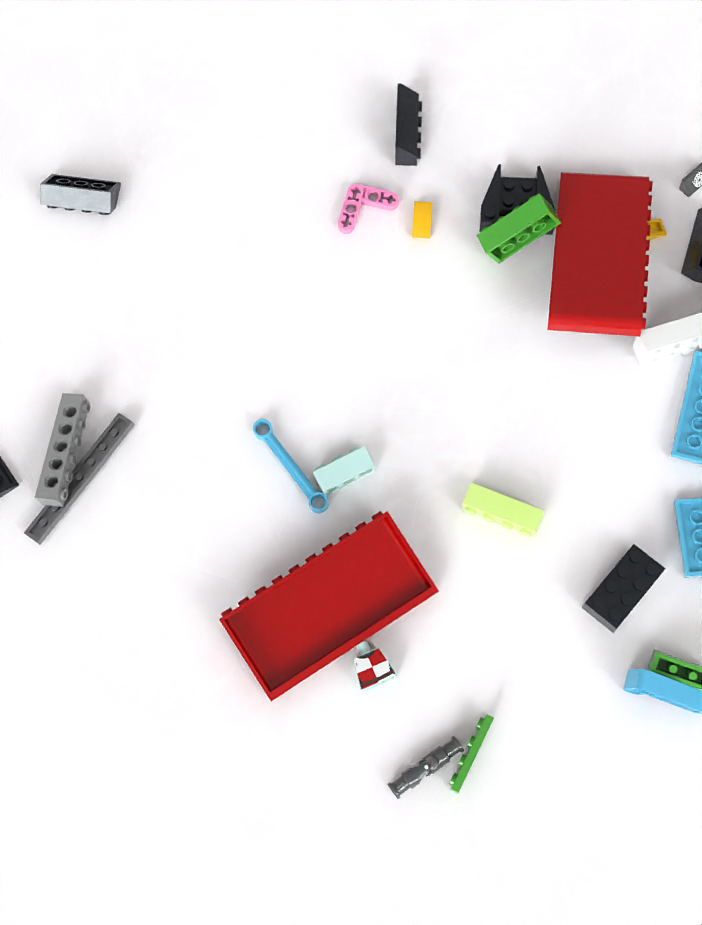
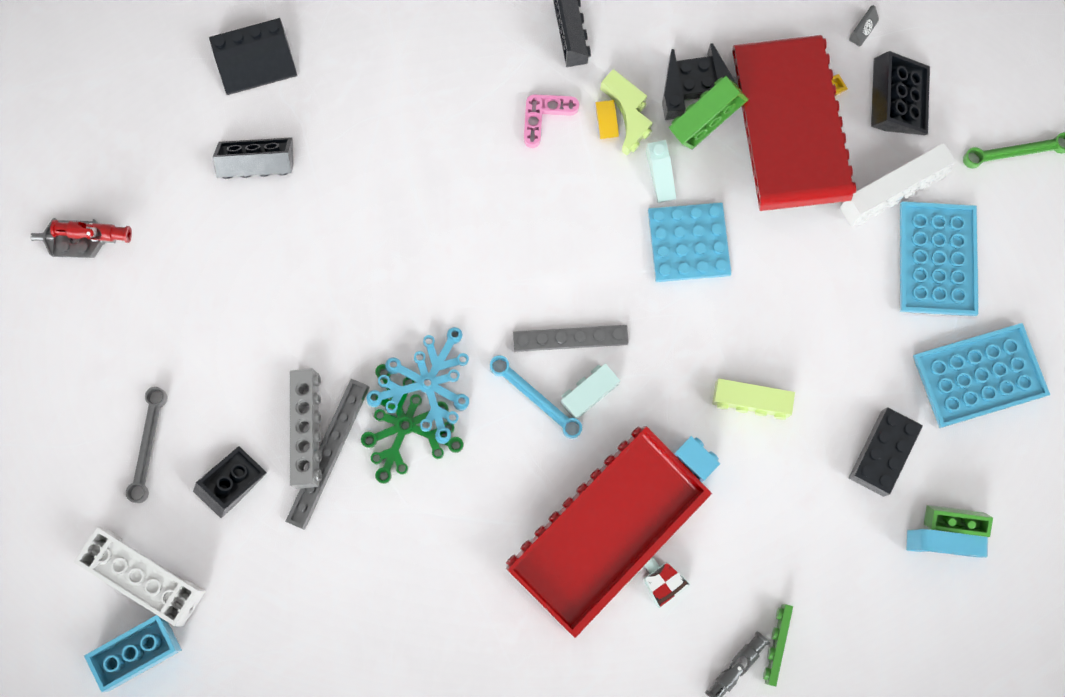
camera: 20 degrees left, 5 degrees up
none -> black slope [209,18,298,95]
none -> green plant [361,364,464,484]
none -> medium azure plant [366,327,469,444]
none -> flat silver plate [513,325,628,352]
none -> yellowish green arch [600,69,652,156]
none -> light aqua slope [646,140,676,203]
none -> medium azure plate [648,203,731,282]
none -> medium azure piece [674,436,720,482]

